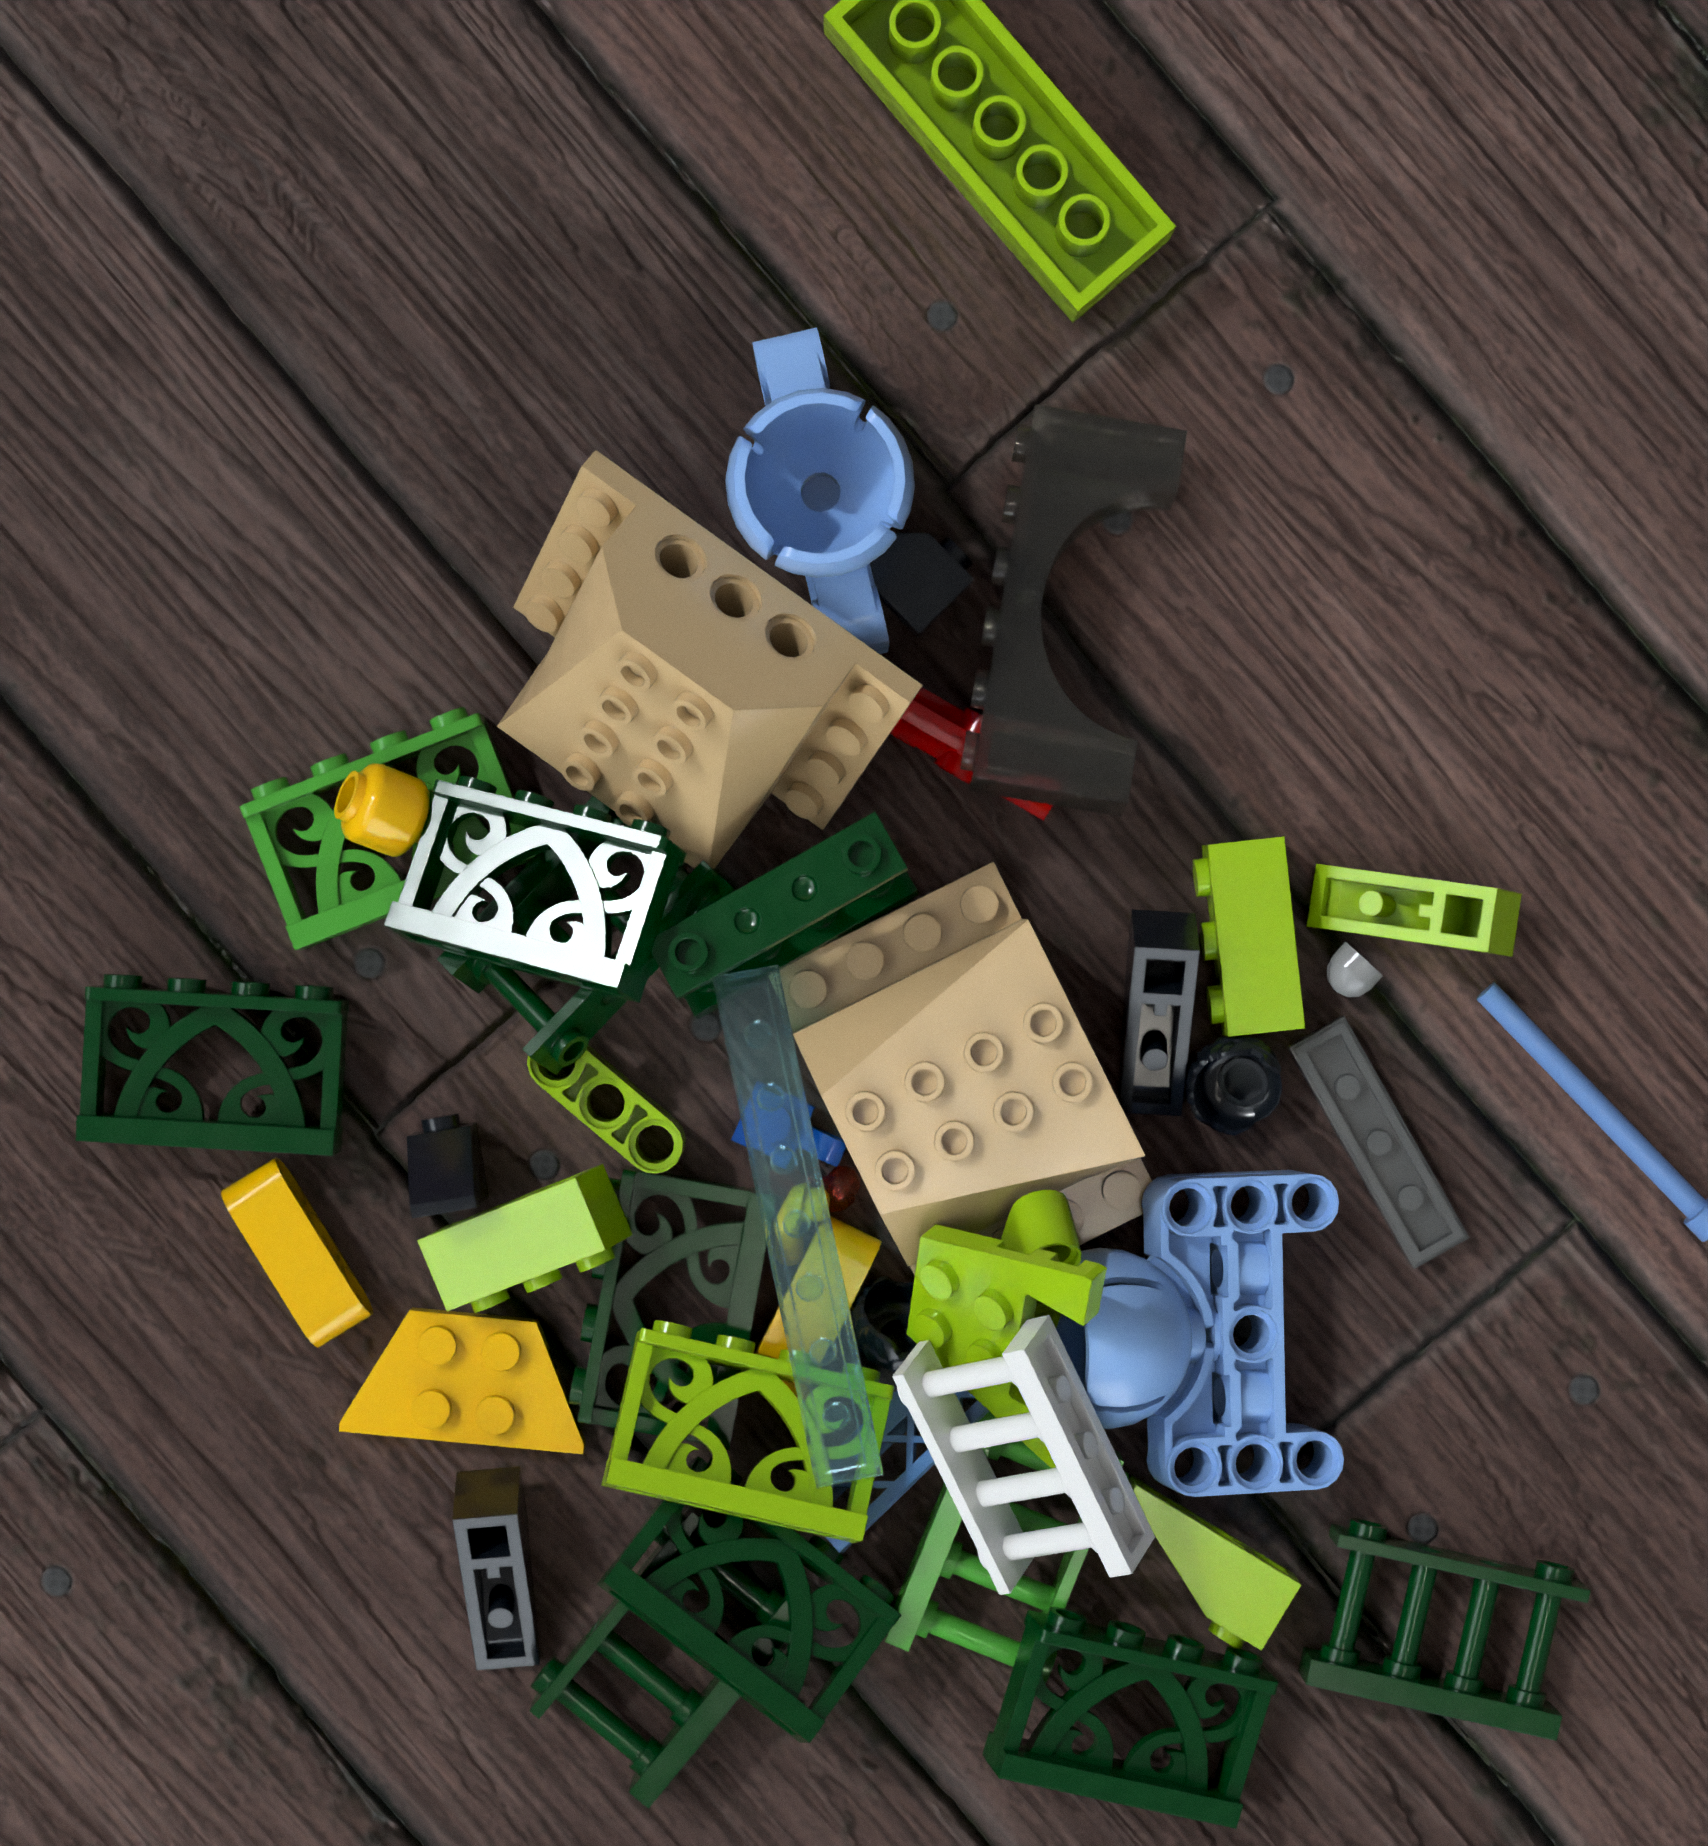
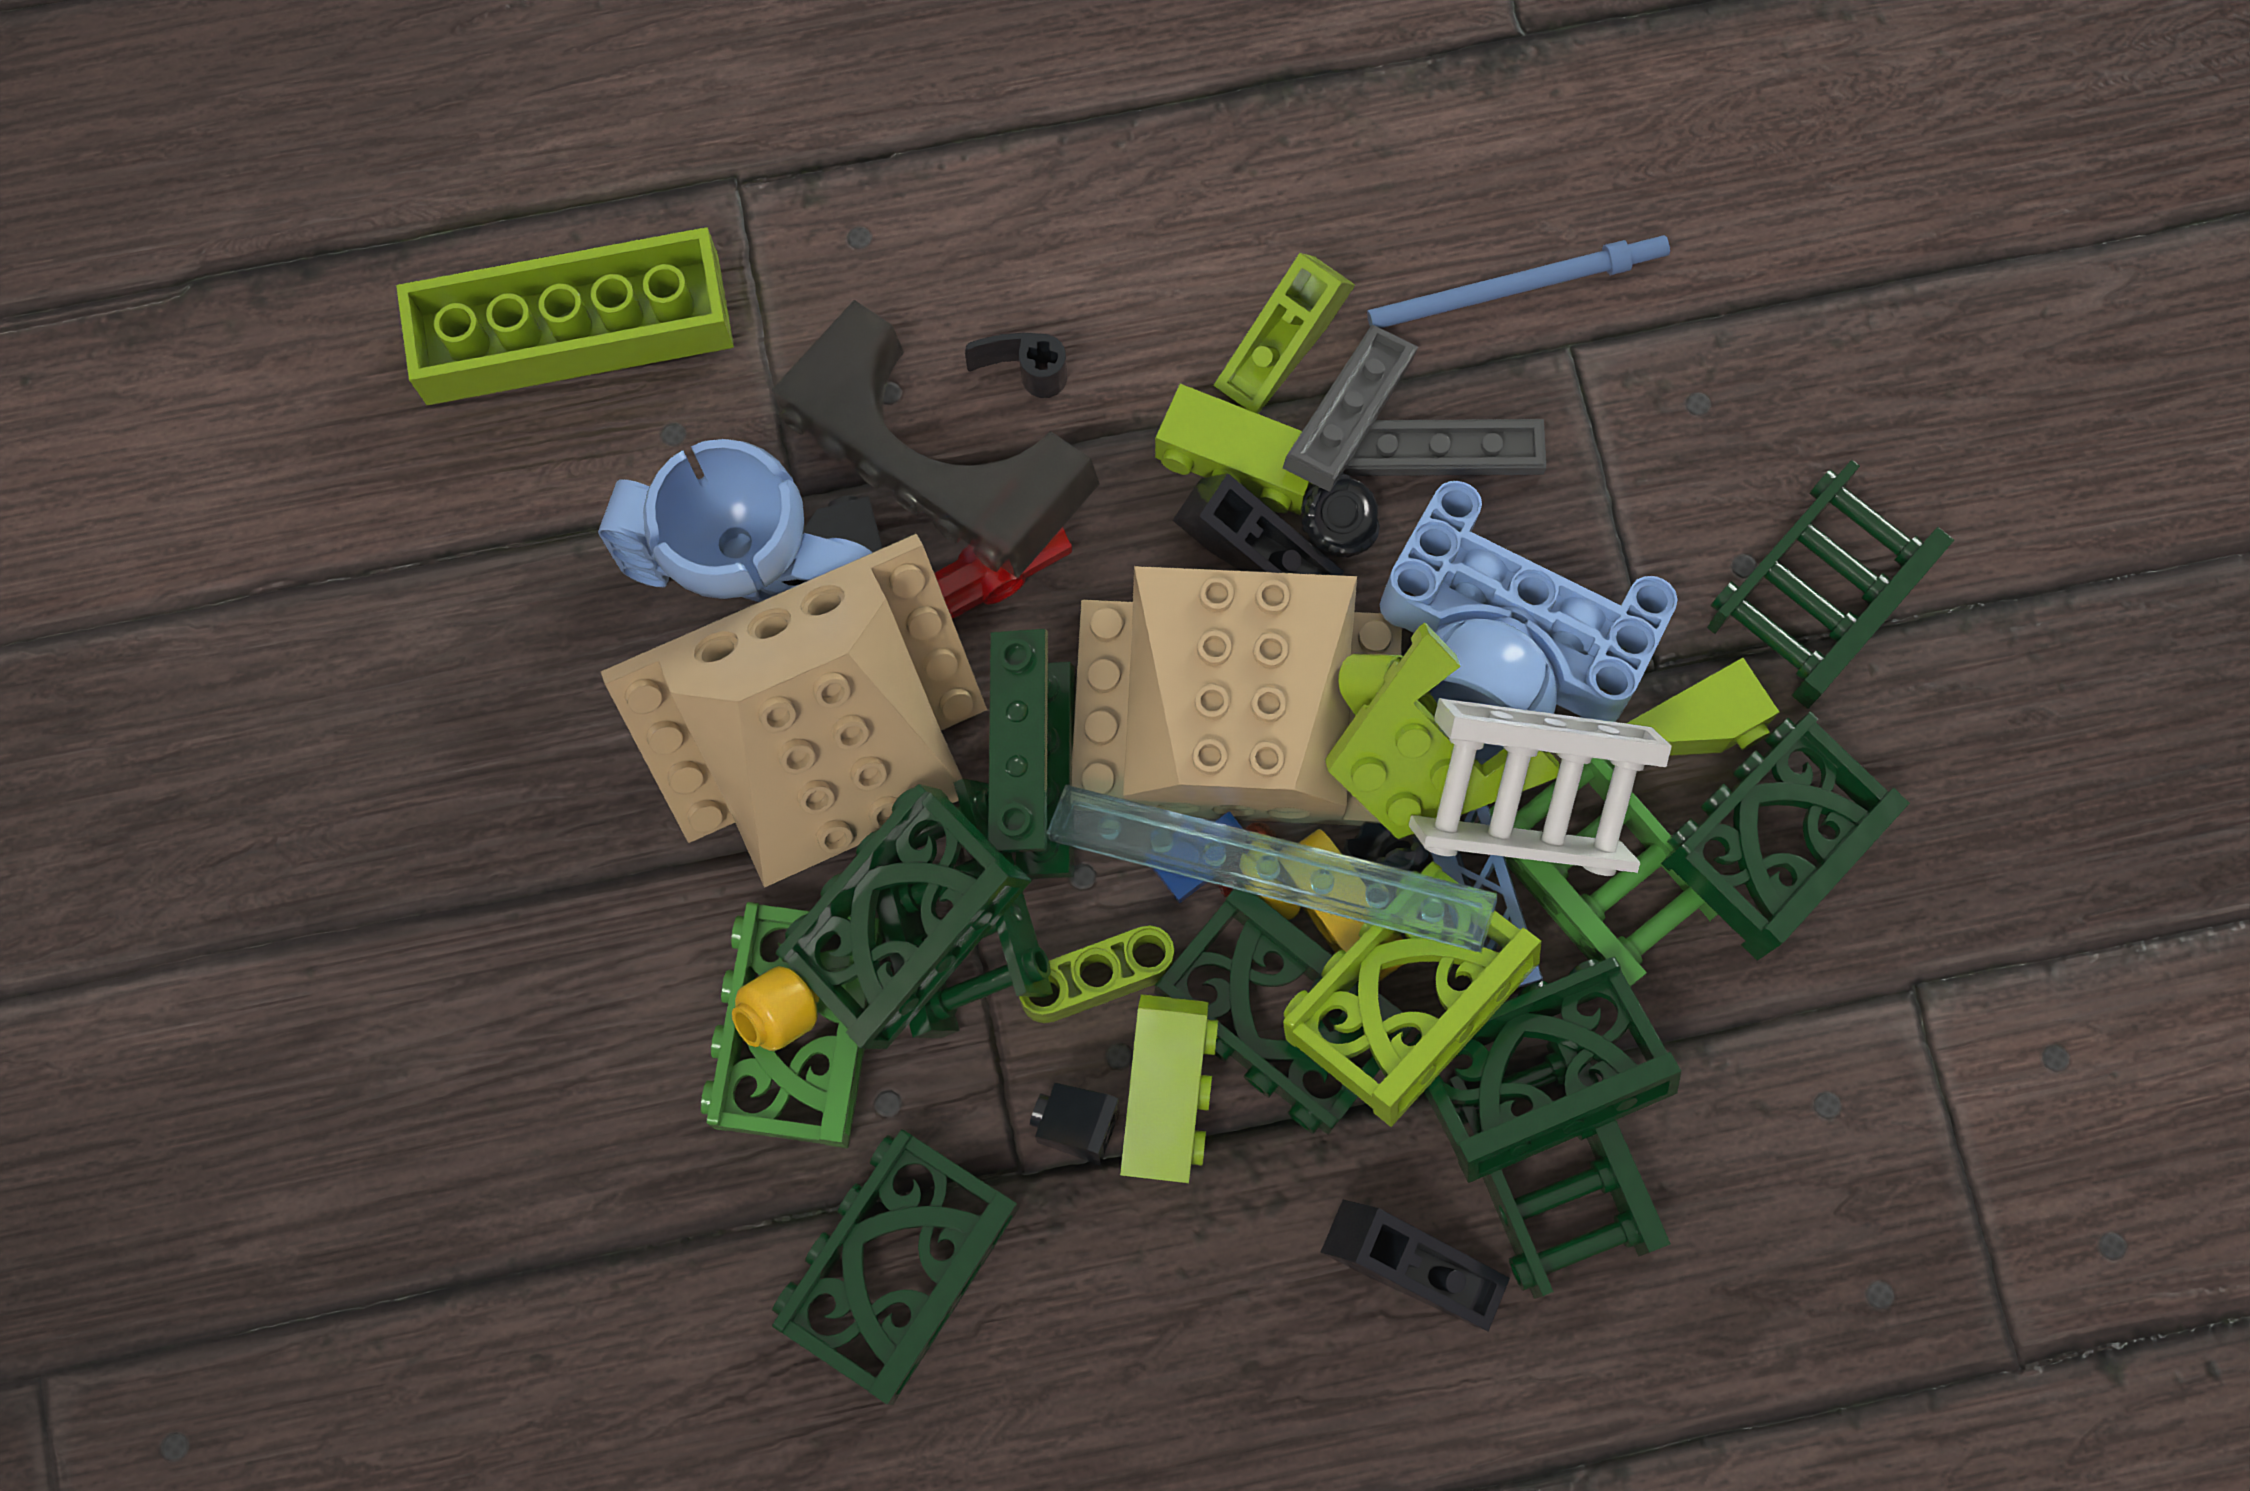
camera: 60 degrees left, 15 degrees down
yellow beam [221,1157,373,1348] -> none
yellow wing [339,1307,586,1454] -> none
light grey hinge [1327,942,1383,997] -> none
none -> black panel [965,332,1067,398]
none -> dark grey tile [1283,325,1418,492]

